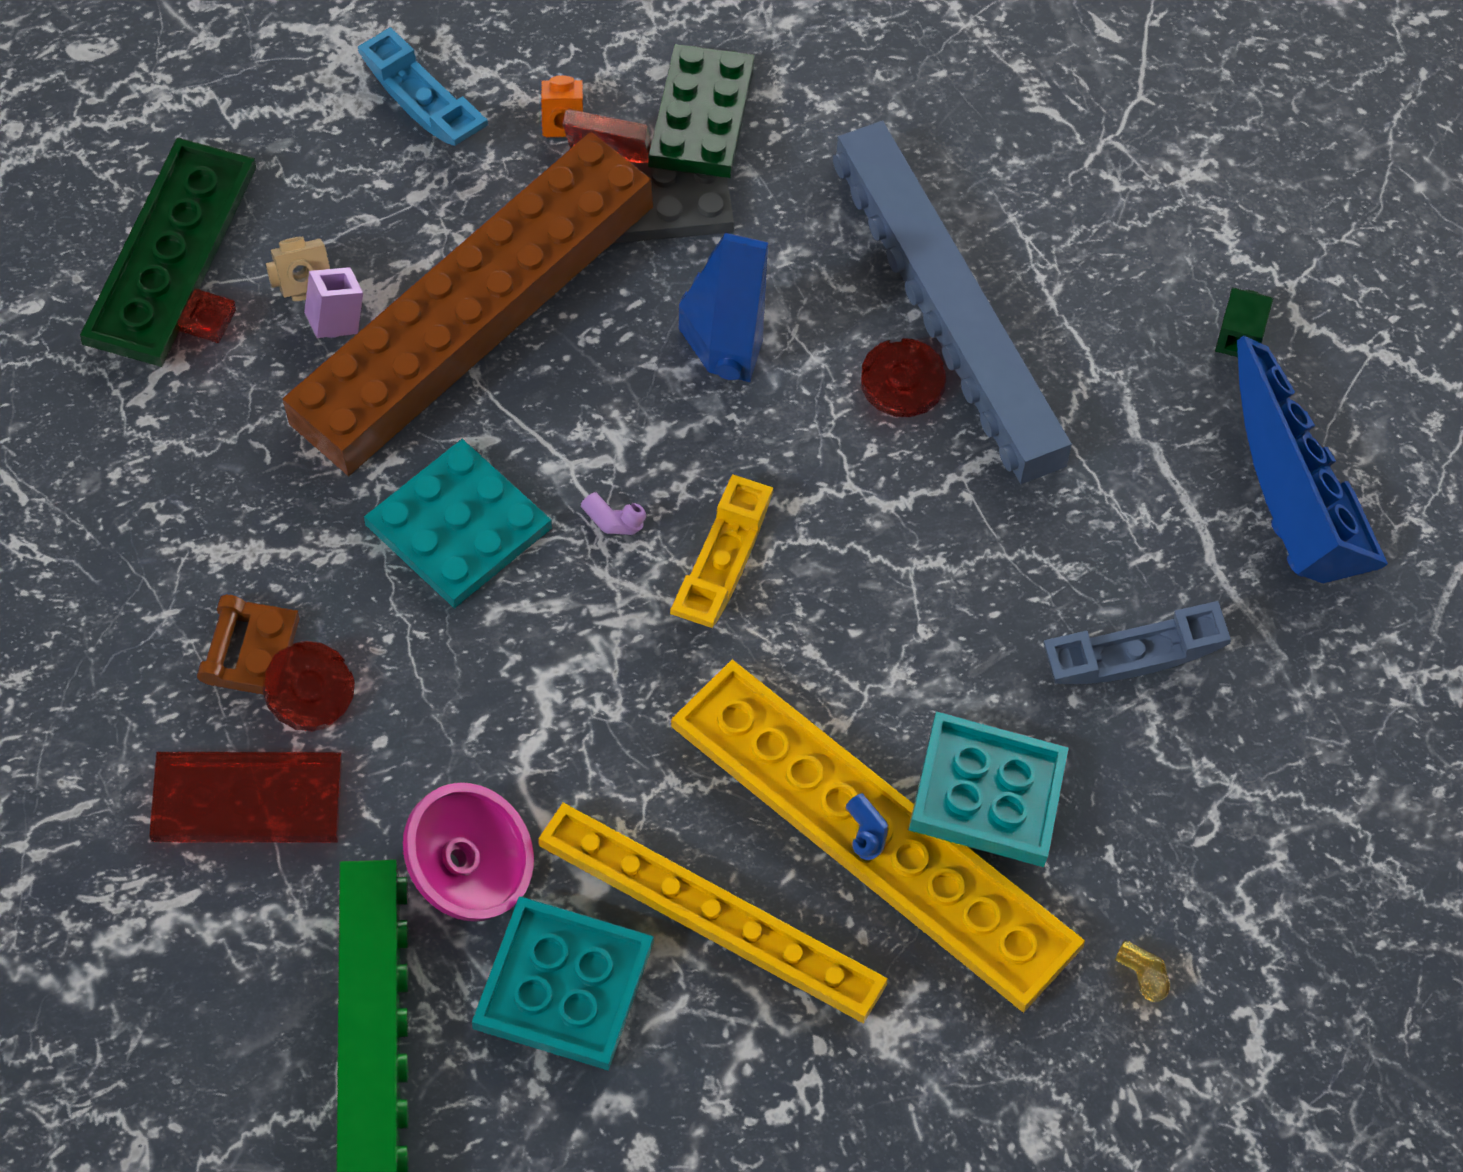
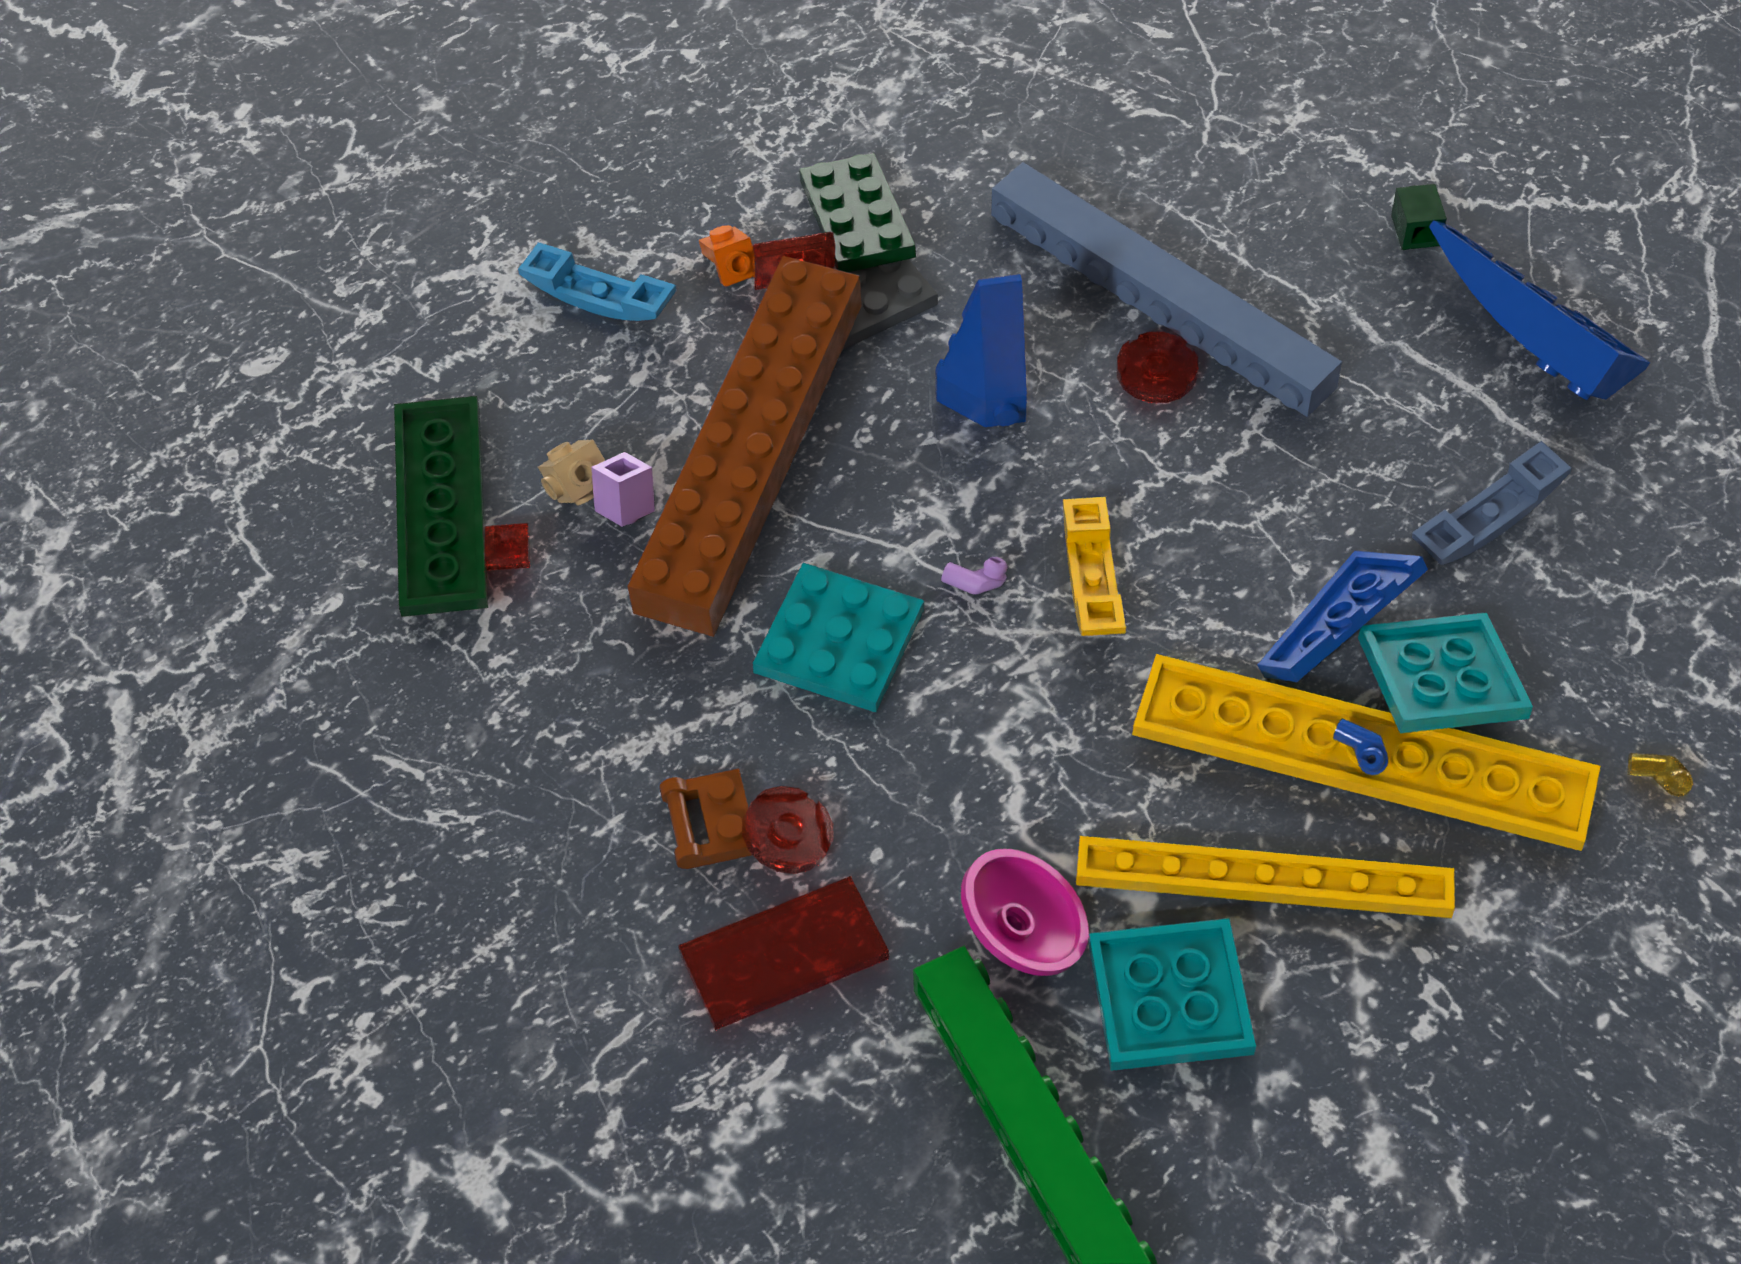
camera: 20 degrees left, 5 degrees down
none -> blue wing [1257,551,1428,682]

